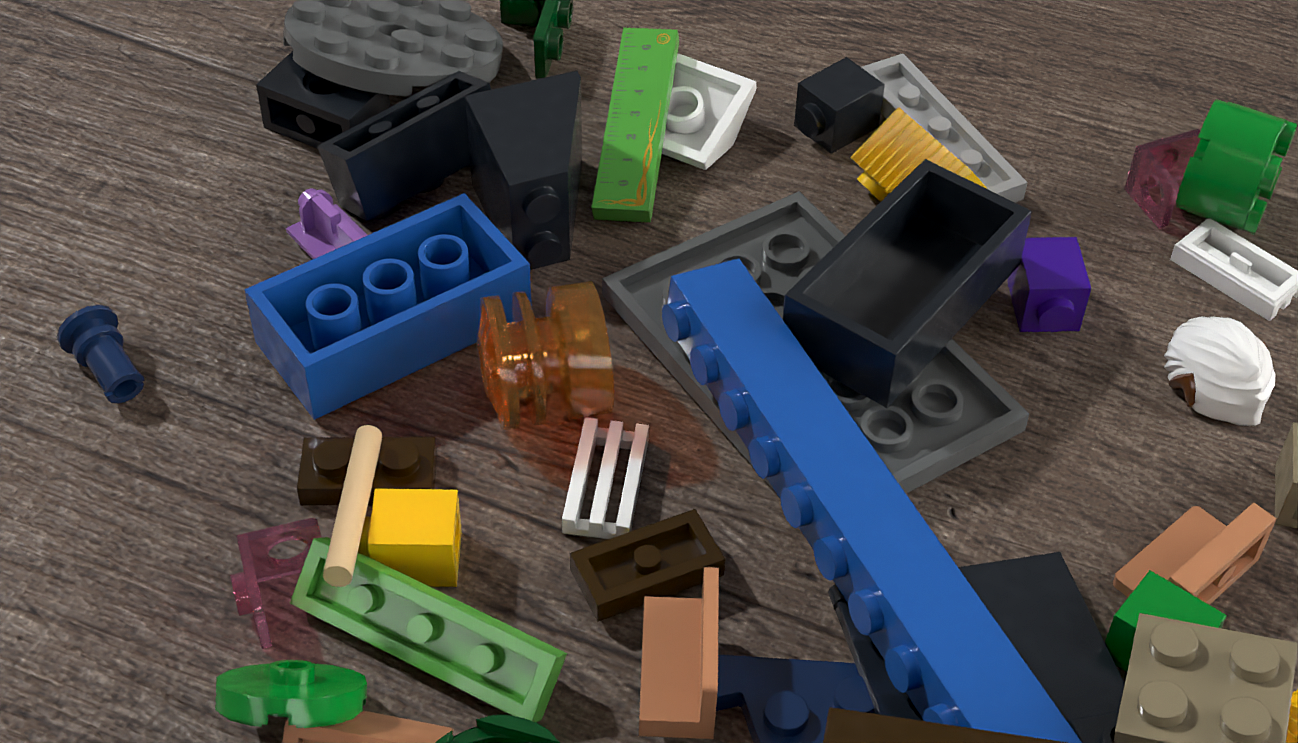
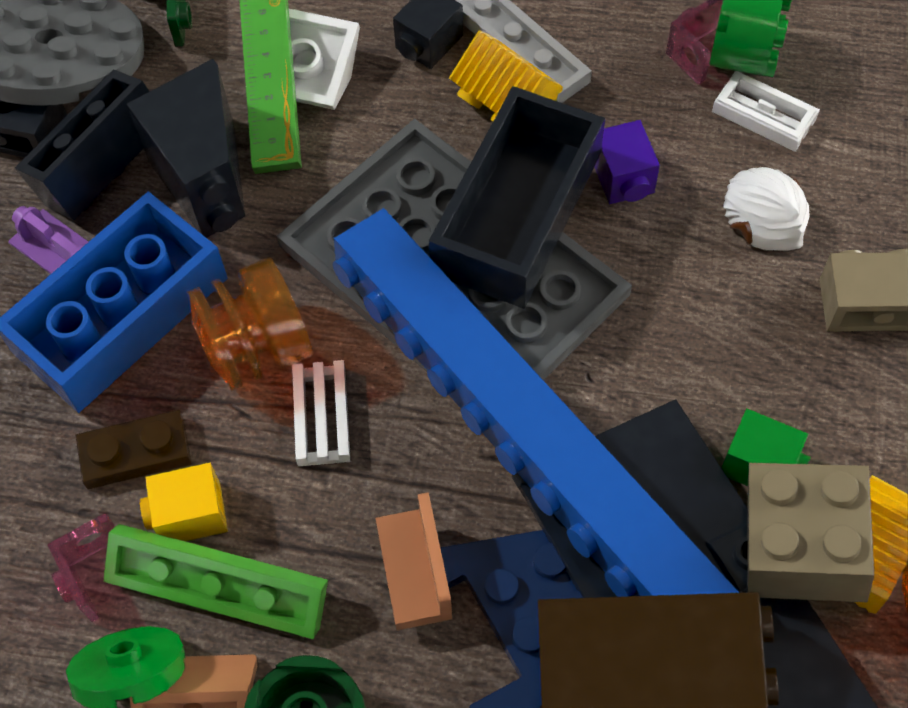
camera: 10 degrees left, 15 degrees up
tan bar [323,425,383,587] -> none
dark brown plate [570,509,725,622] -> none
nougat panel [1113,502,1277,605] -> none

